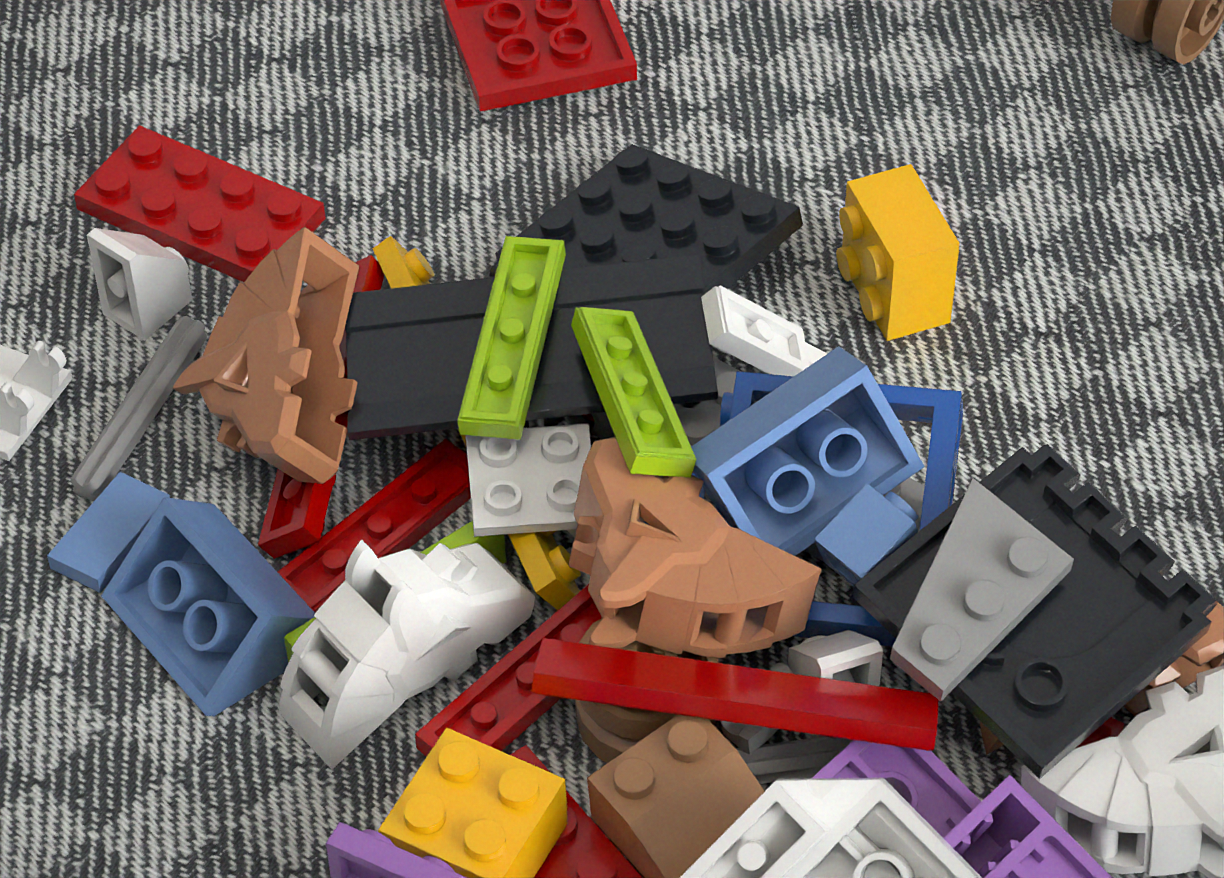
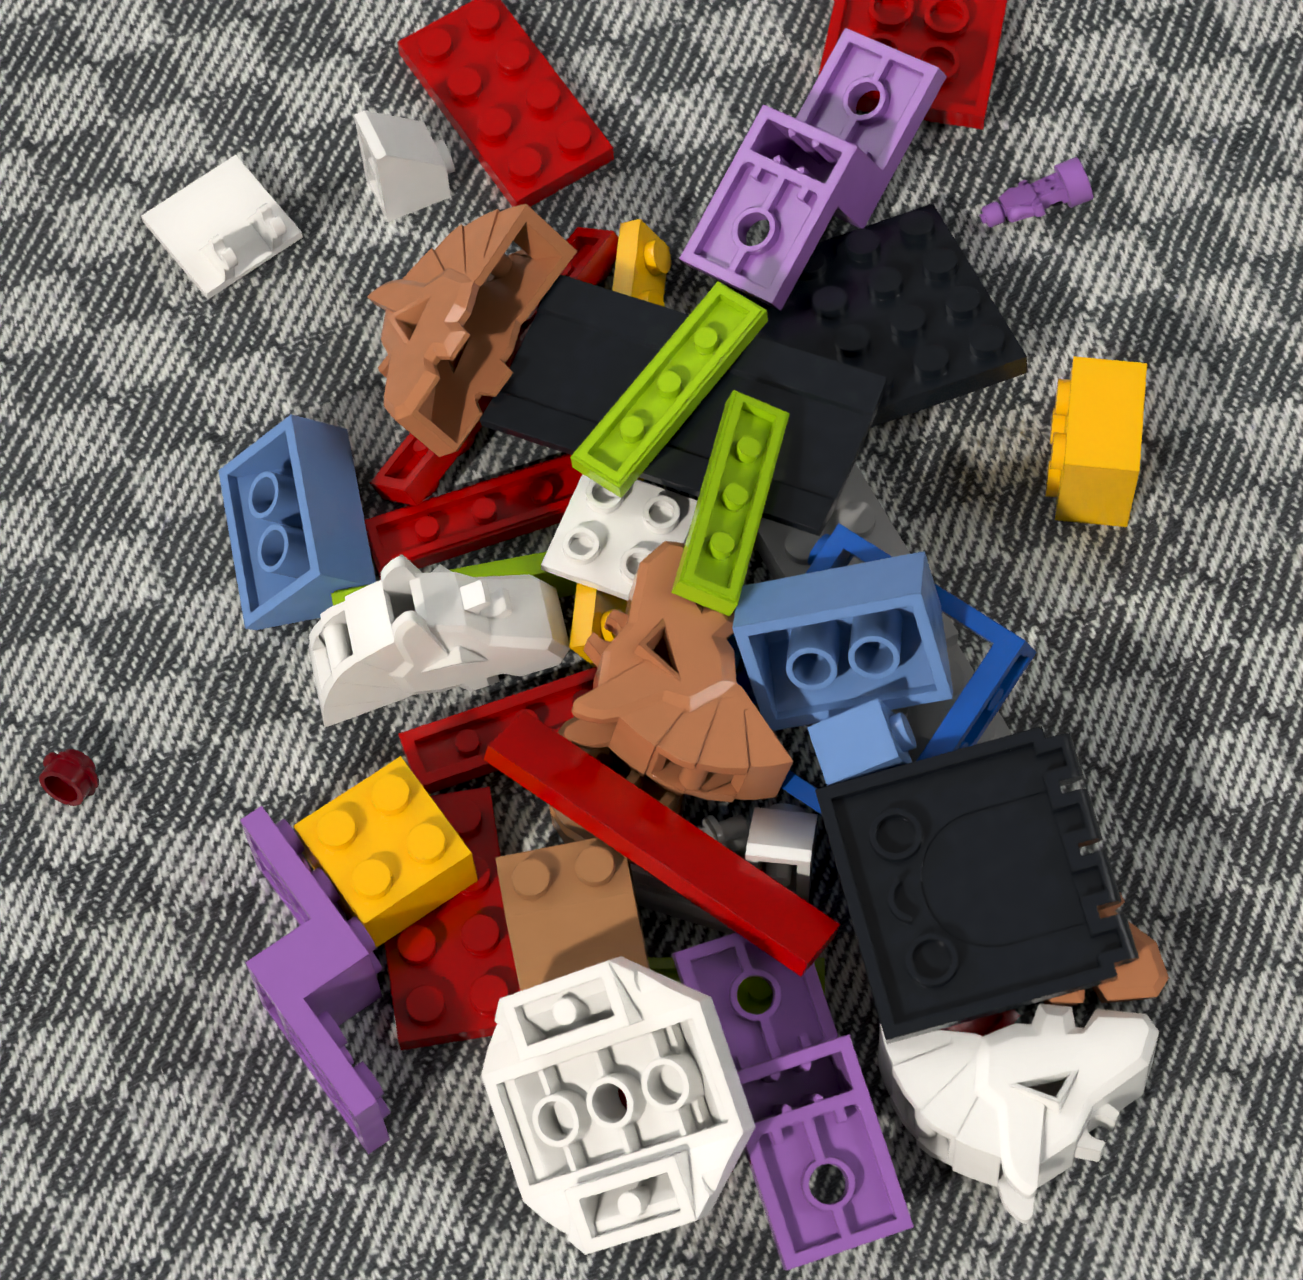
camera: 30 degrees right, 15 degrees up
medium blue tile [47,472,170,593] -> none
light grey axle [71,316,207,501] -> none
white hinge [701,286,827,376] -> none
light grey wing [890,478,1074,702] -> none
none -> medium lavender bracket [679,28,947,311]
none -> medium lavender piece [979,157,1093,228]

